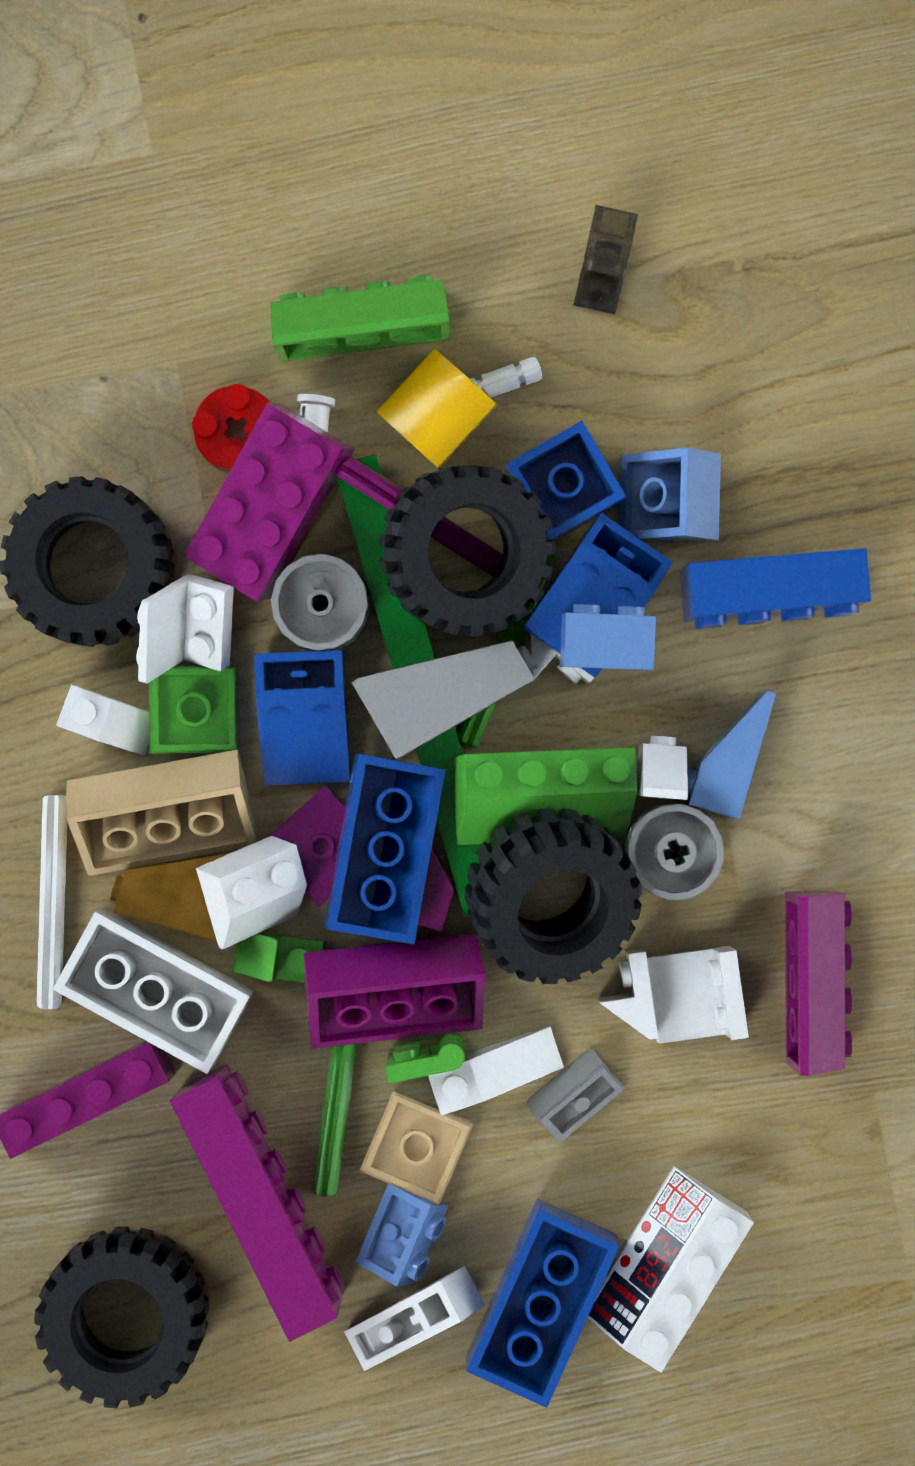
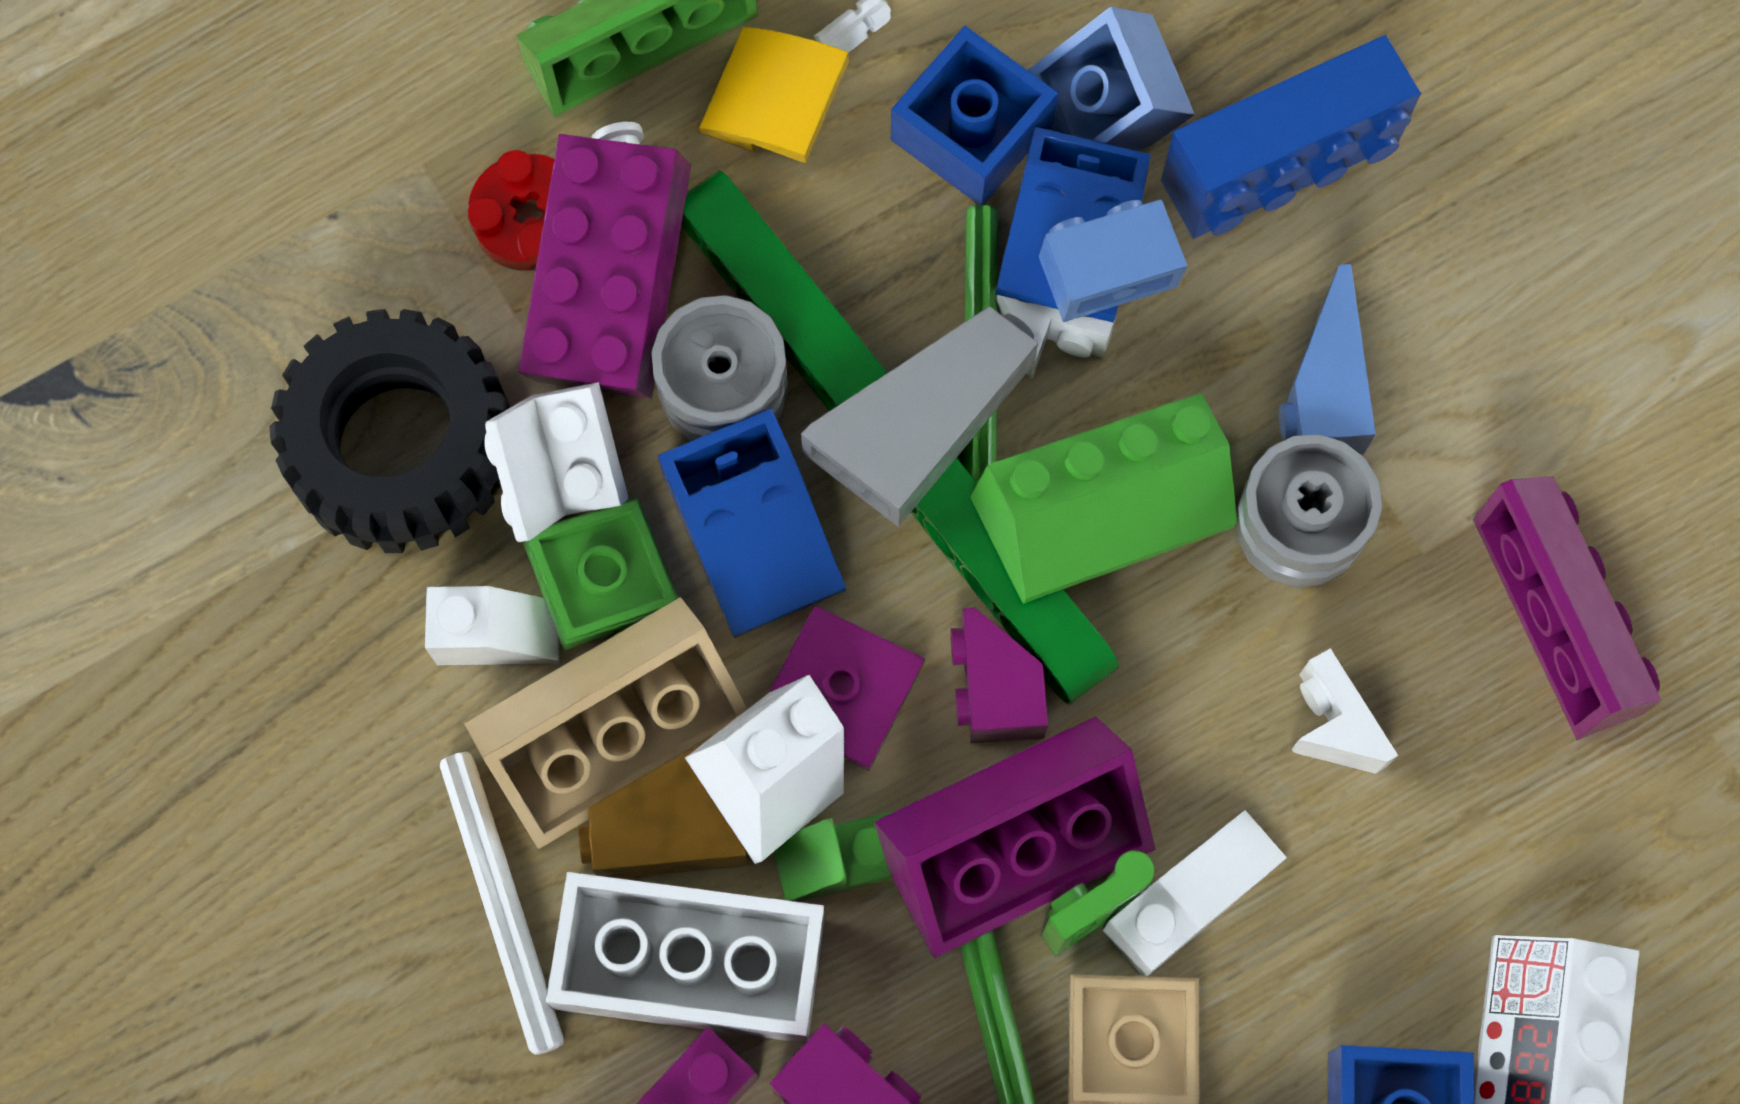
camera: 20 degrees left, 15 degrees down
blue slope [324,754,446,944] -> none
magenta axle [337,457,503,576] -> none
black tyre [379,465,555,636] -> none
black tyre [465,808,642,984] -> none
light grey slope [527,1049,626,1144] -> none
white slope [637,736,688,800] -> none
white bracket [647,946,749,1044] -> none

